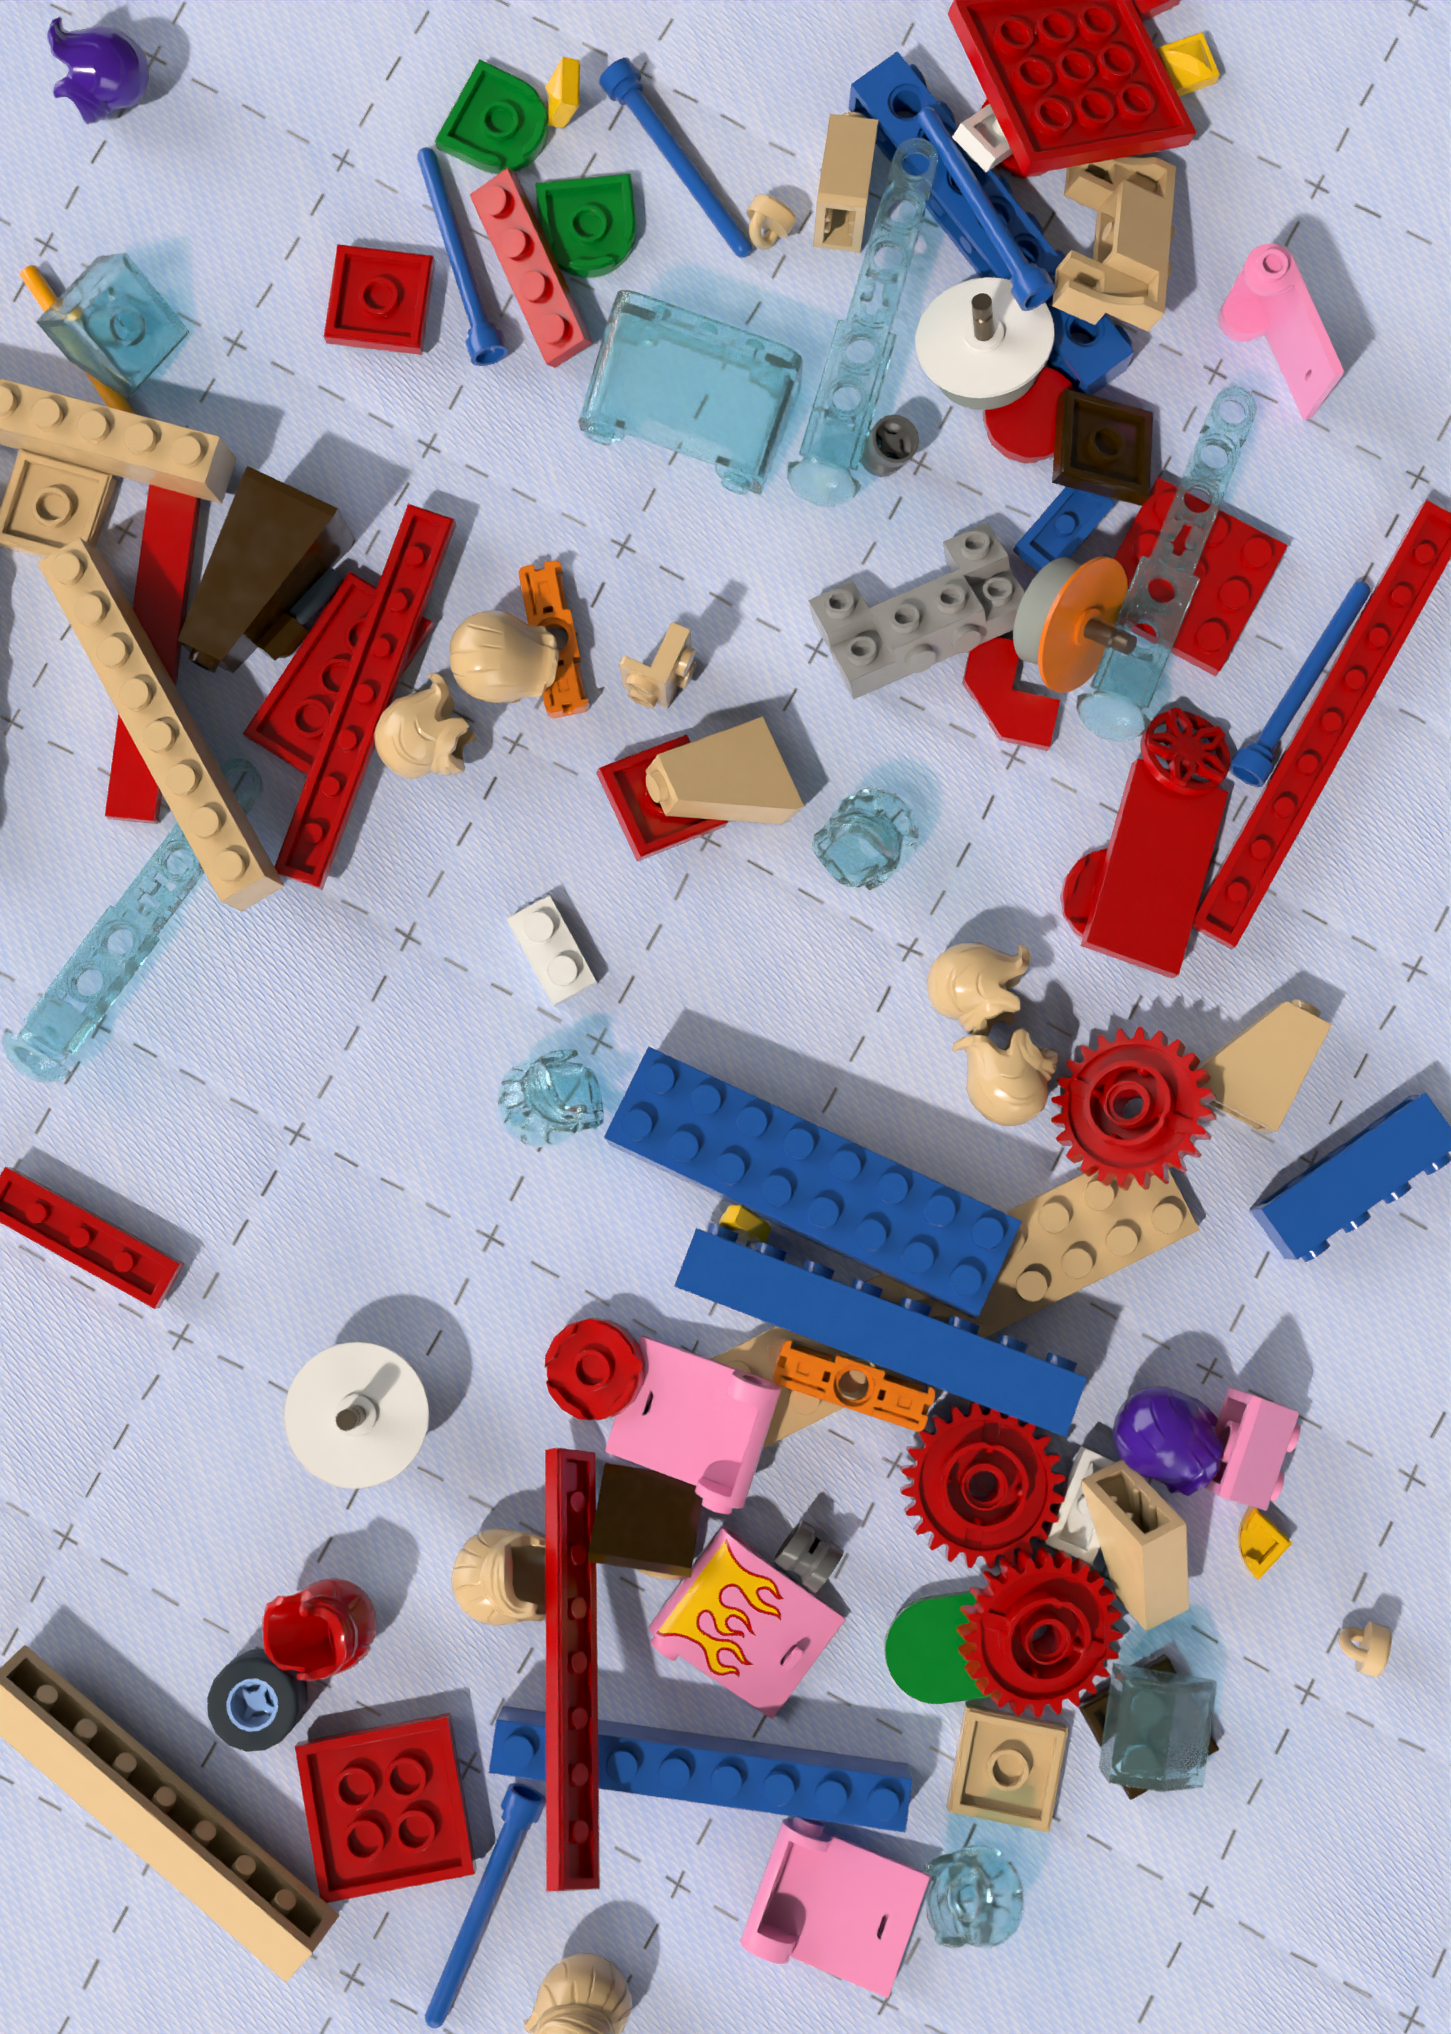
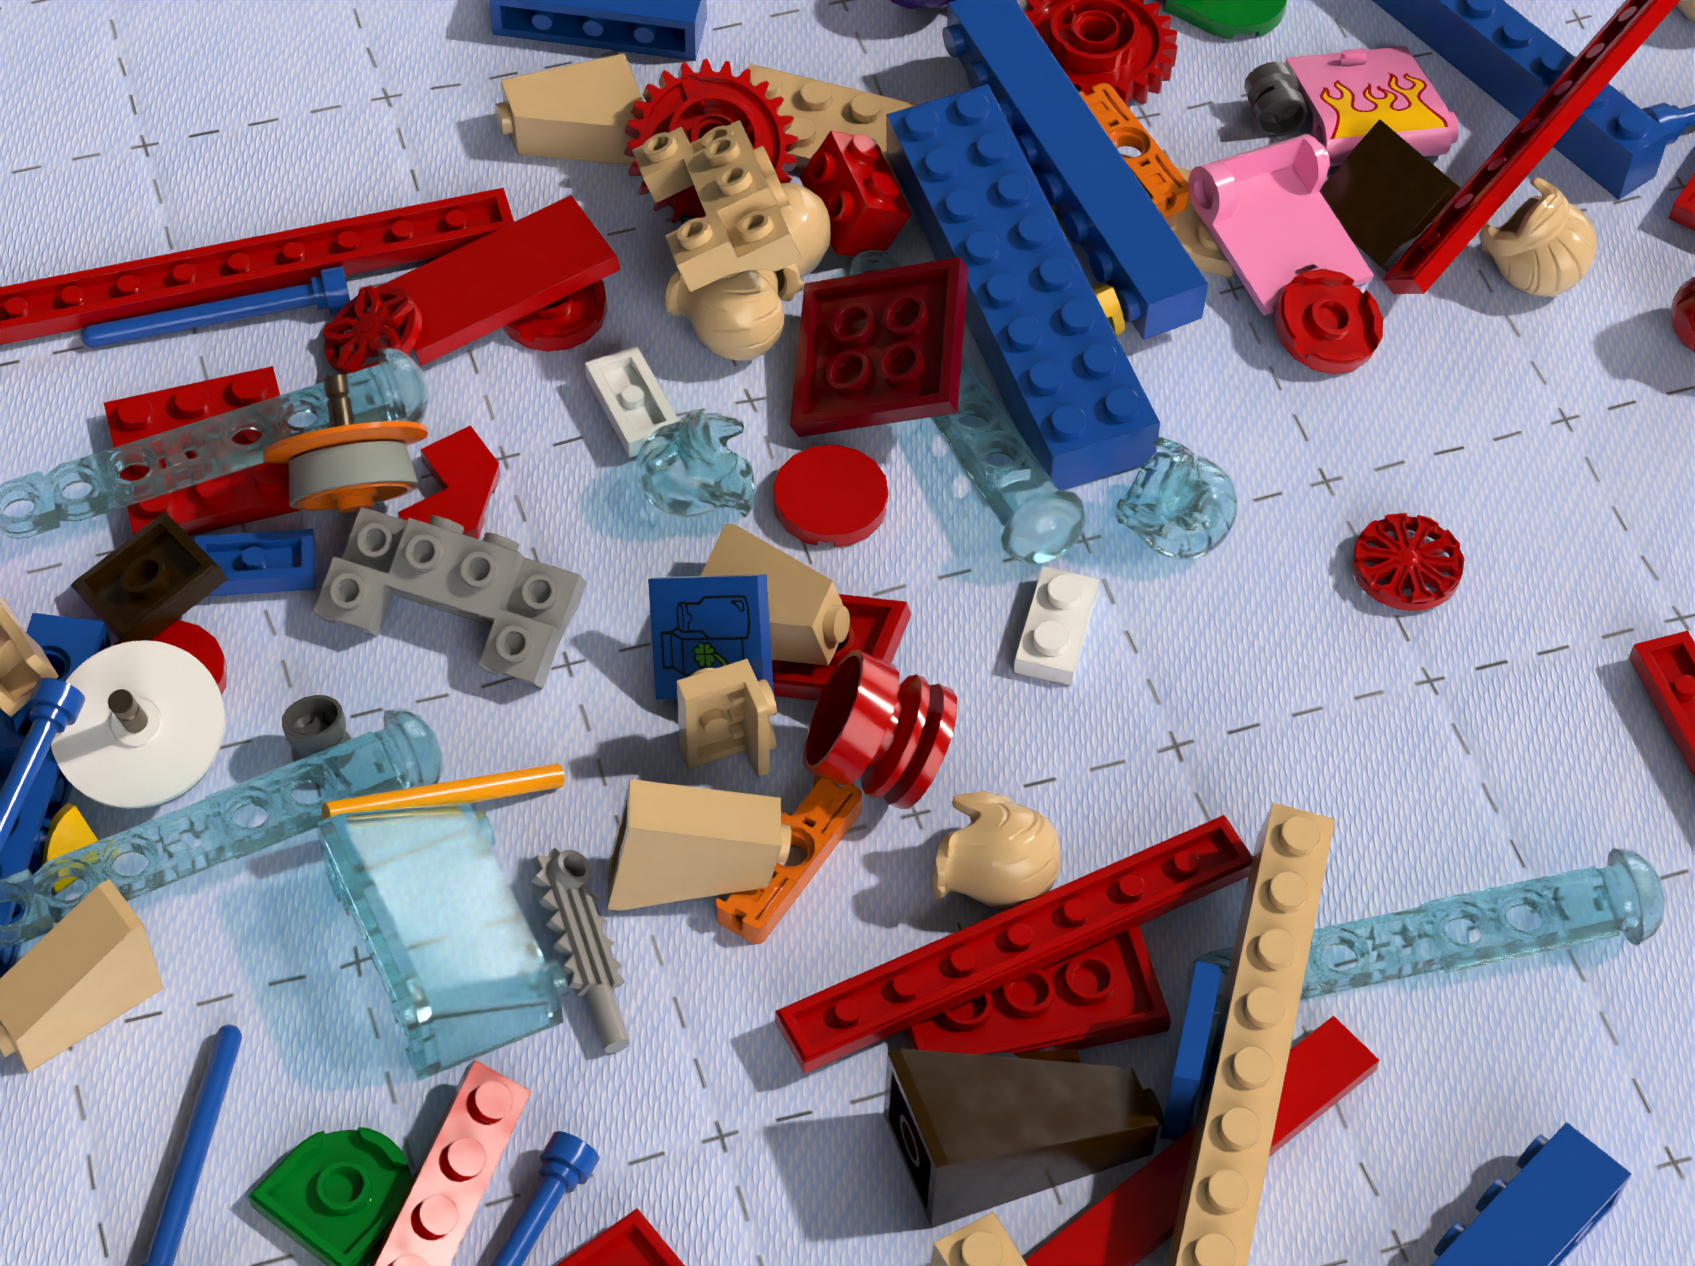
camera: 140 degrees left, 30 degrees down
white piece [284,1342,429,1489] -> none
tan hair [449,610,559,703] -> none
tan tile [746,194,796,250] -> none
none -> yellow tile [41,803,108,893]
none -> light orange bar [321,763,565,828]
none -> light grey piece [531,847,630,1053]
none -> white plate [585,345,682,458]
none -> tan slope [607,779,791,911]
none -> tan bracket [632,120,802,292]
none -> blue tile [648,574,774,700]
none -> red tile [773,445,889,547]
none -> dark red plate [790,257,968,437]
none -> red brick [799,131,912,261]
none -> red wheel [803,650,957,809]
none -> clear light blue piece [850,250,1086,565]
none -> blue tile [1160,961,1222,1141]
none -> red wheel [1352,513,1465,611]

